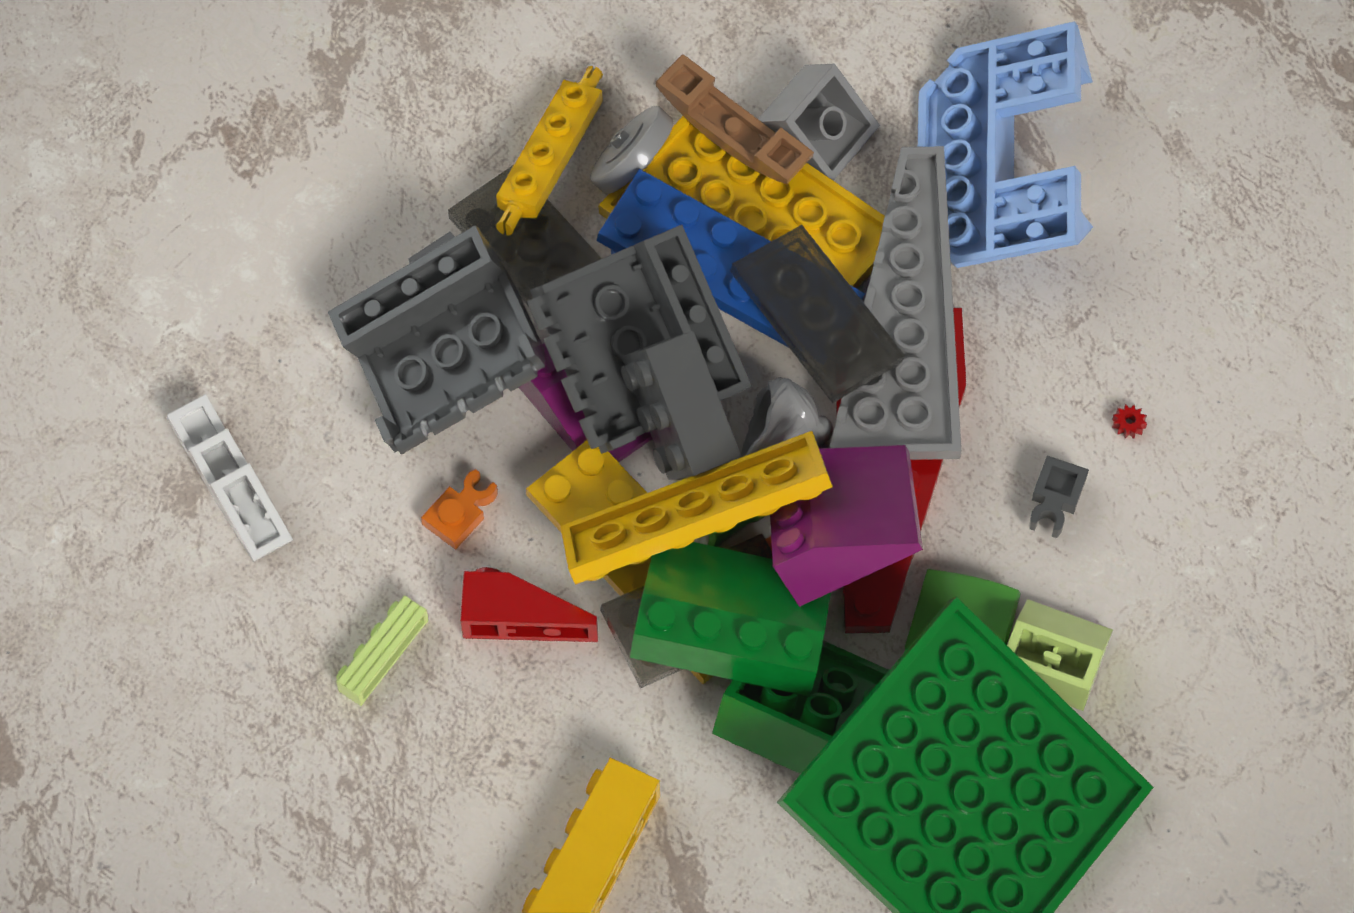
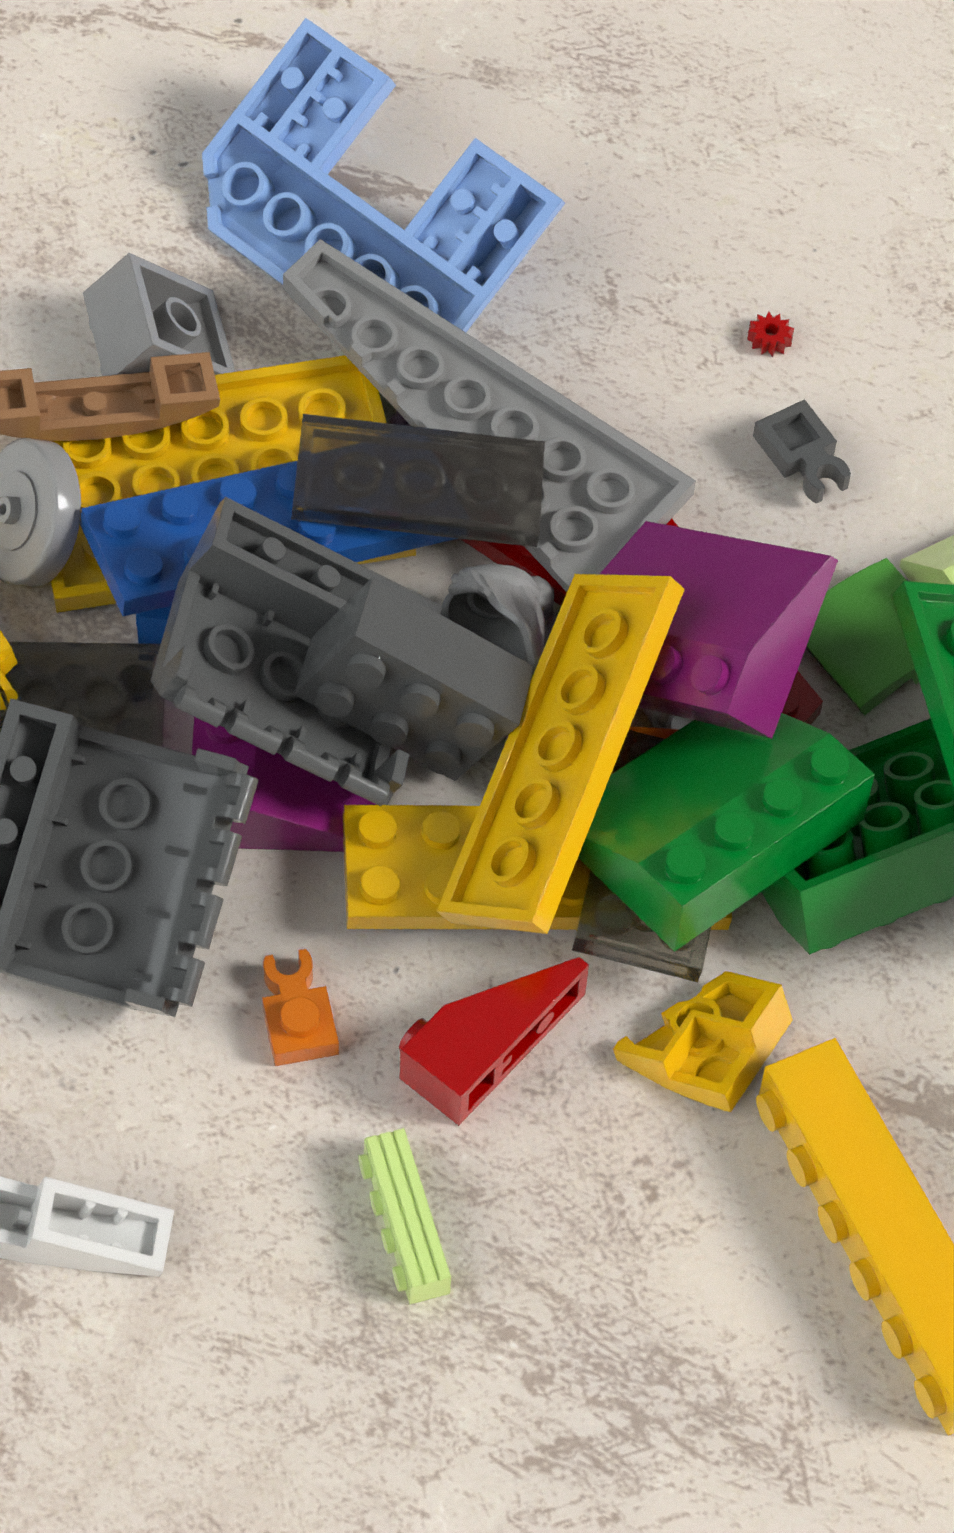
camera: 55 degrees left, 5 degrees down
none -> yellow slope [613,971,793,1112]

